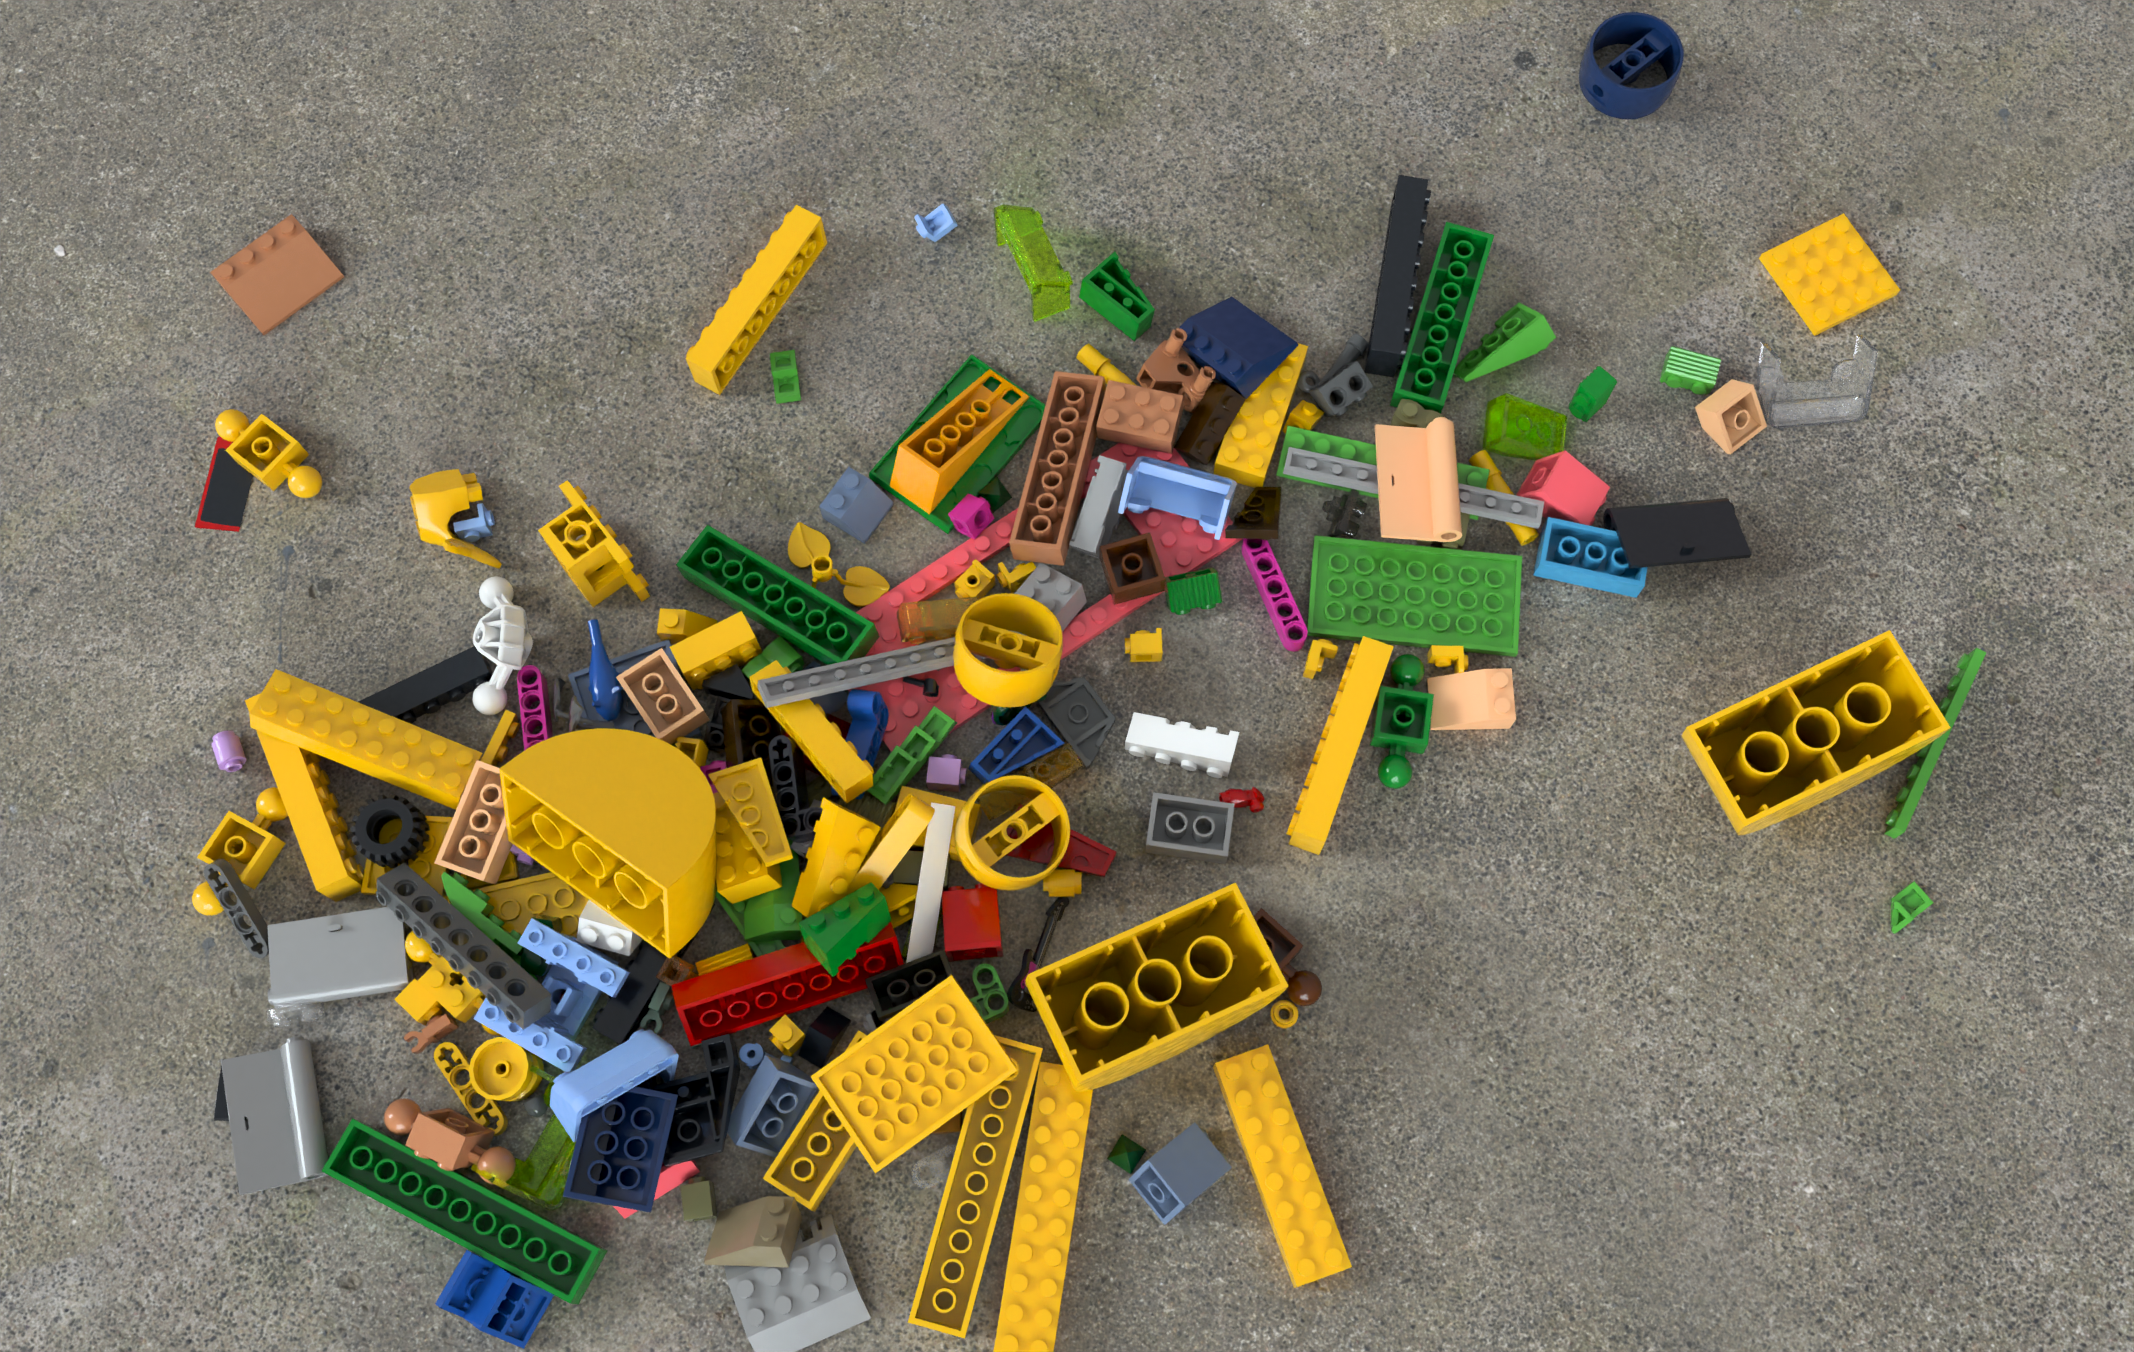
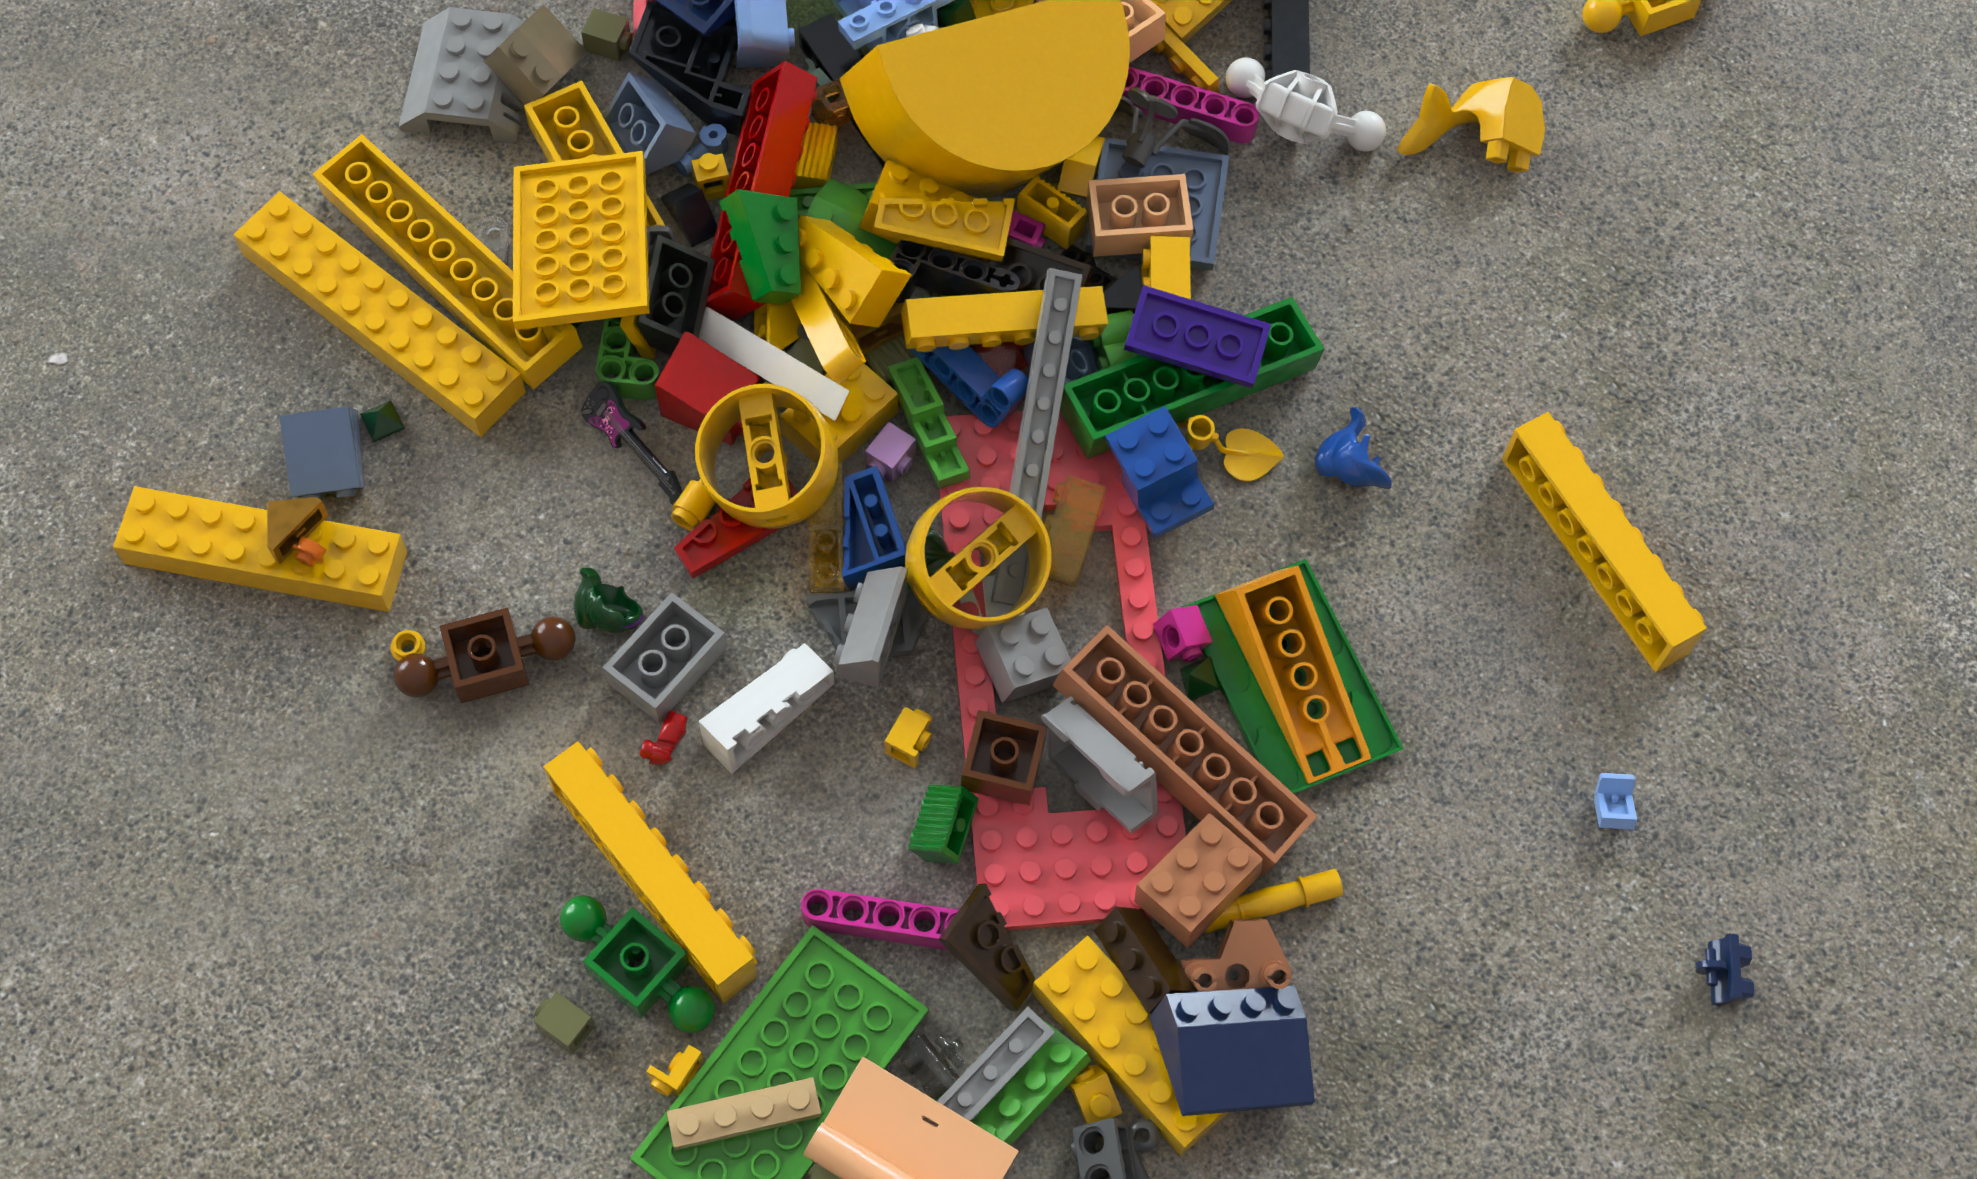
camera: 115 degrees right, 5 degrees down
nougat slope [210,214,344,335] -> none
light blue bracket [453,503,495,542] -> none
yellow piece [538,480,650,607] -> none
blue piece [588,619,623,721] -> none
yellow slope [657,608,718,644] -> none
bright green slope [770,350,801,404] -> none
sand blue slope [819,467,894,544] -> none
black hand [903,676,939,697] -> none
yellow brick [954,559,996,604] -> none
clear neon green windscreen [993,204,1073,322] -> none
yellow bracket [996,562,1036,593] -> none
yellow brick [1025,883,1288,1092] -> none
green wedge [1079,252,1155,342] -> none
light blue windscreen [1118,456,1237,540] -> none
yellow bracket [1303,639,1338,679] -> none
light nougat slope [1426,668,1516,730] -> none
none -> pearl gold slope [267,497,329,564]
none -> orange plate [292,537,326,567]
none -> olive brick [534,992,595,1055]
none -> dark green hair [573,567,644,633]
none -> tan plate [667,1077,822,1151]
none -> light grey slope [834,566,908,688]
none -> blue bracket [1105,406,1214,539]
none -> dark purple plate [1123,285,1271,389]
none -> blue piece [1315,407,1392,489]
none -> dark blue hips [1695,933,1755,1006]

